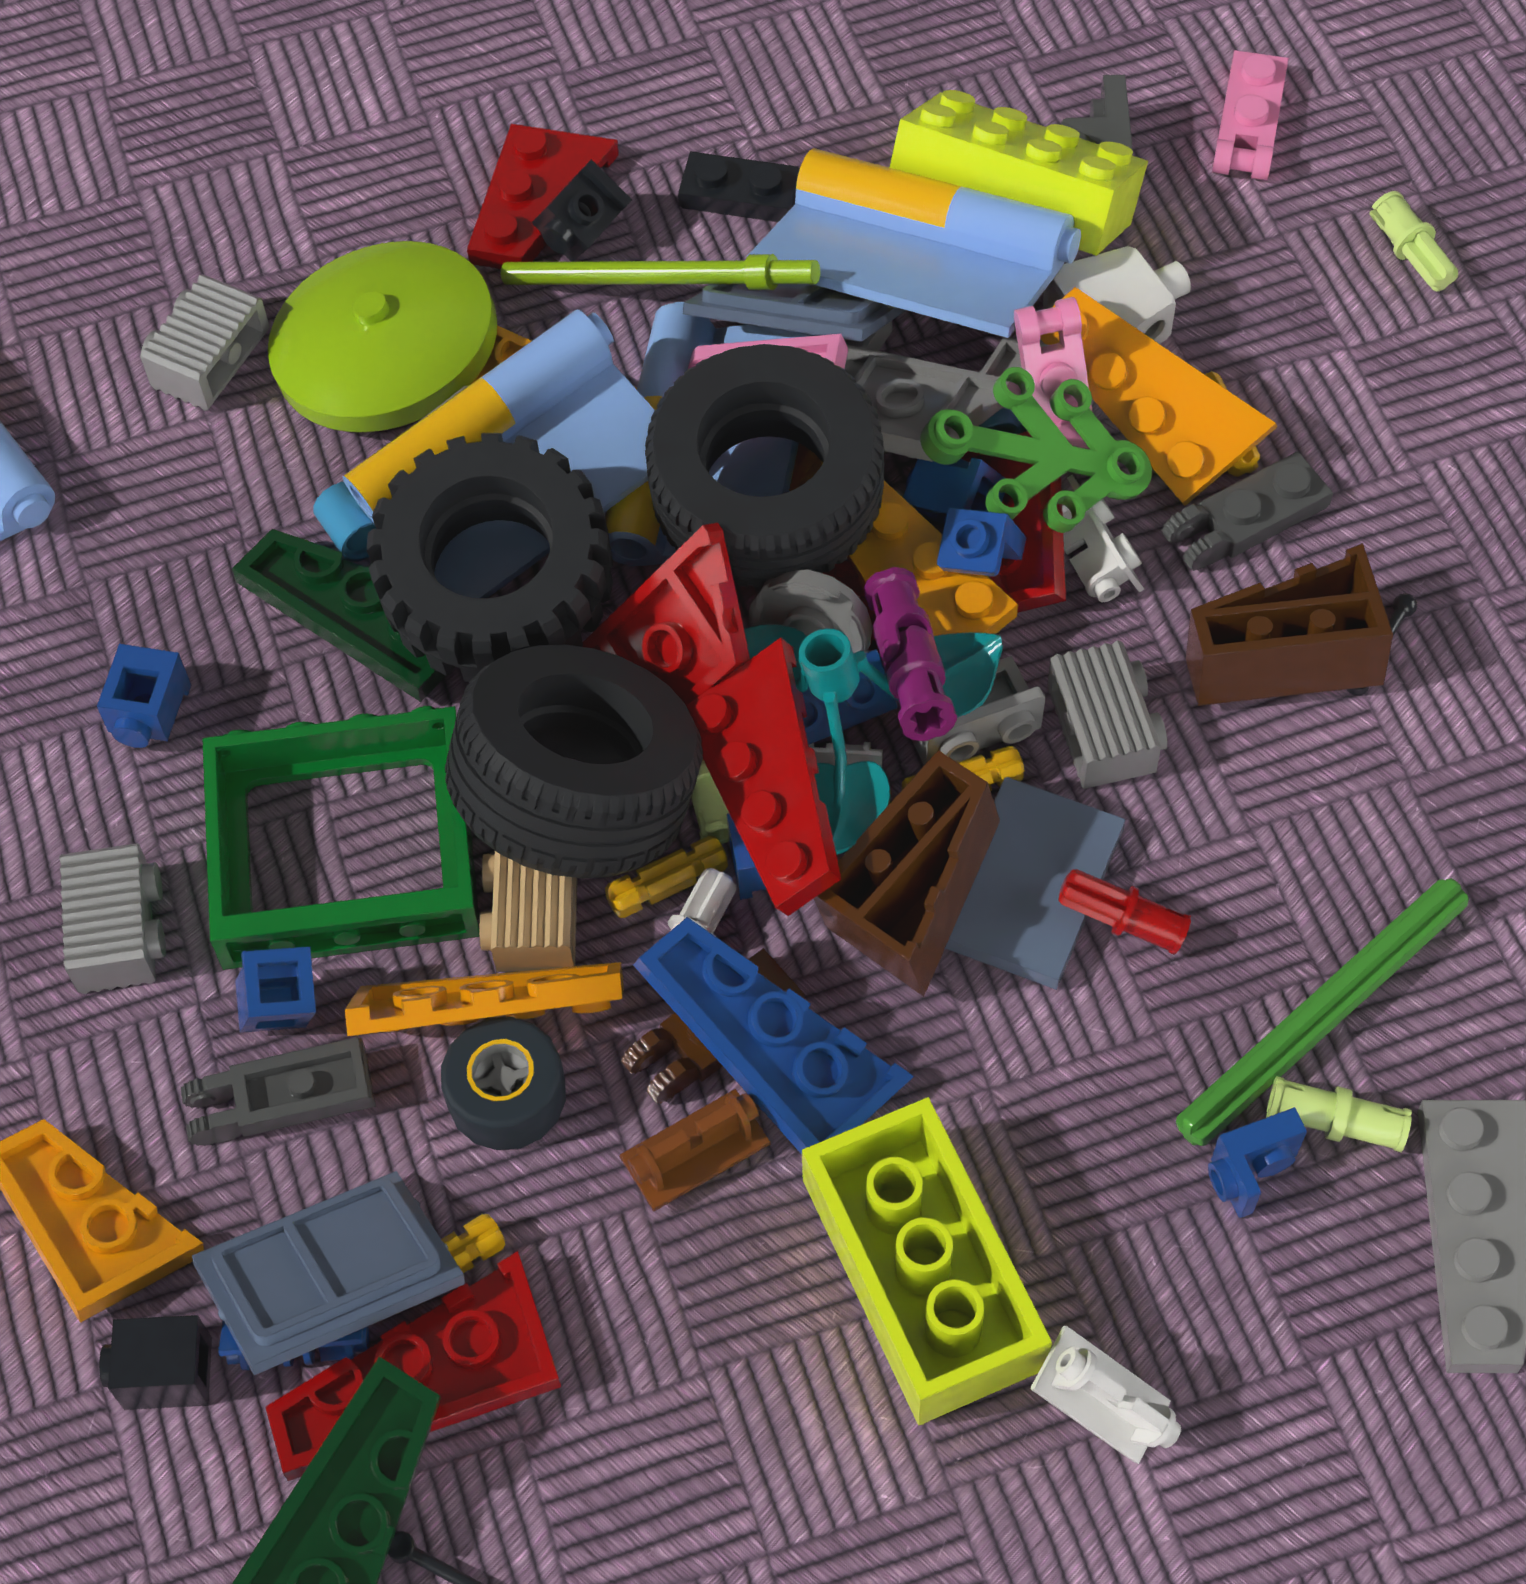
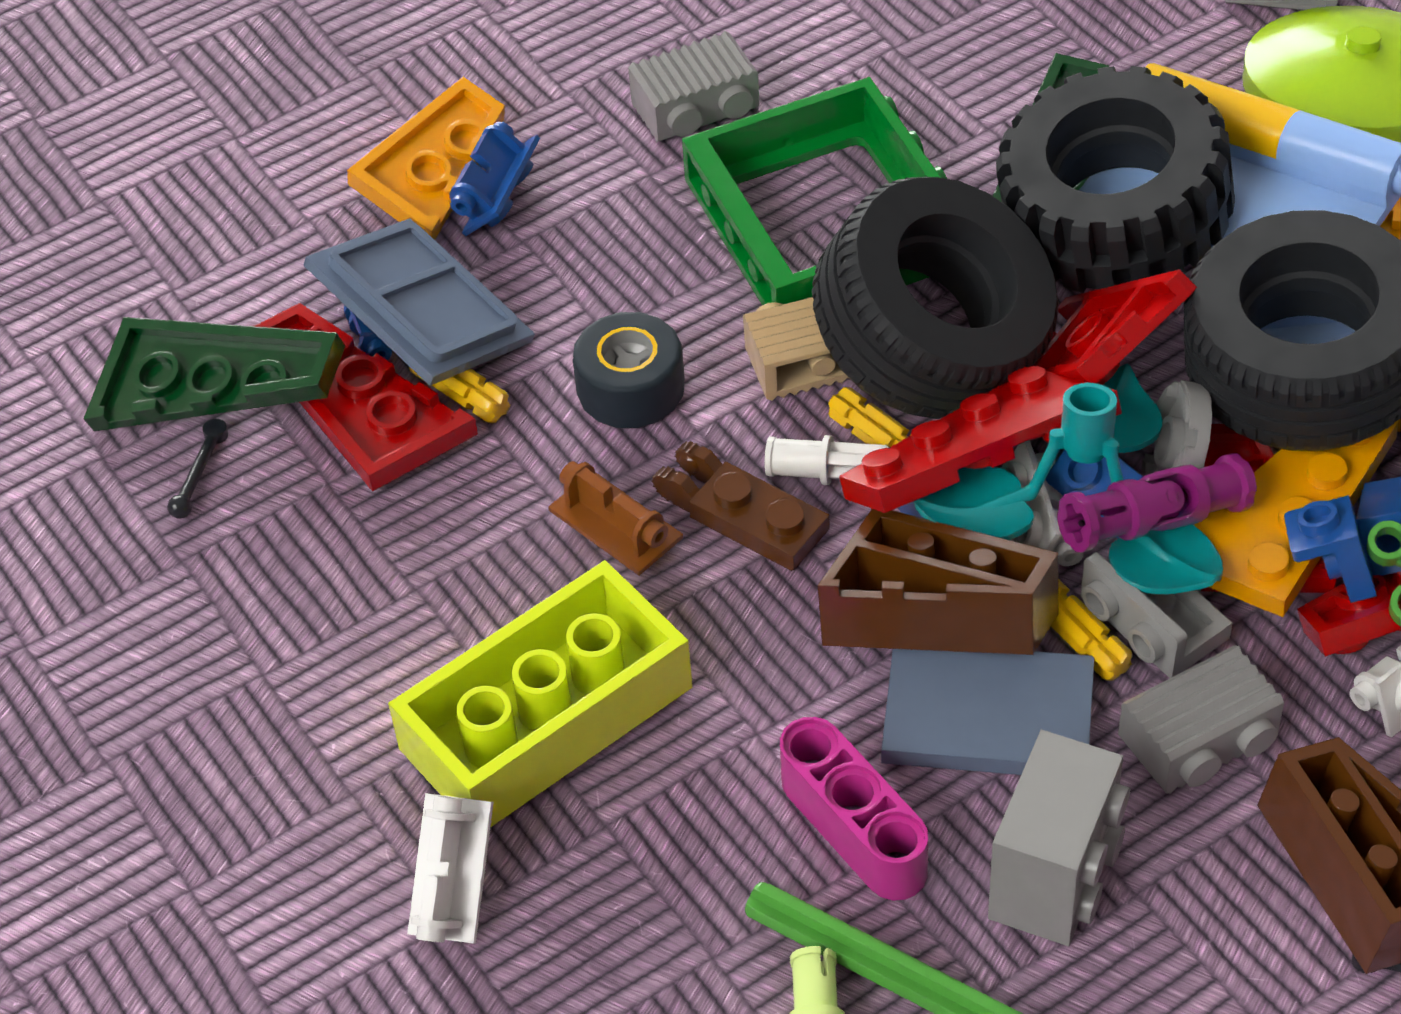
camera: 75 degrees right, 10 degrees down
blue brick [97,644,192,748] -> none
black brick [99,1315,212,1410] -> none
dark grey hinge [181,1037,376,1146] -> none
blue brick [235,947,316,1033] -> none
light orange wing [345,962,624,1036] -> none
blue wing [633,917,914,1155] -> none
red axle [1058,869,1191,955] -> none
blue bracket [1208,1107,1307,1218] -> none
none -> blue hinge [449,122,540,236]
none -> dark pink beam [780,717,928,901]
none -> light grey brick [988,729,1130,946]

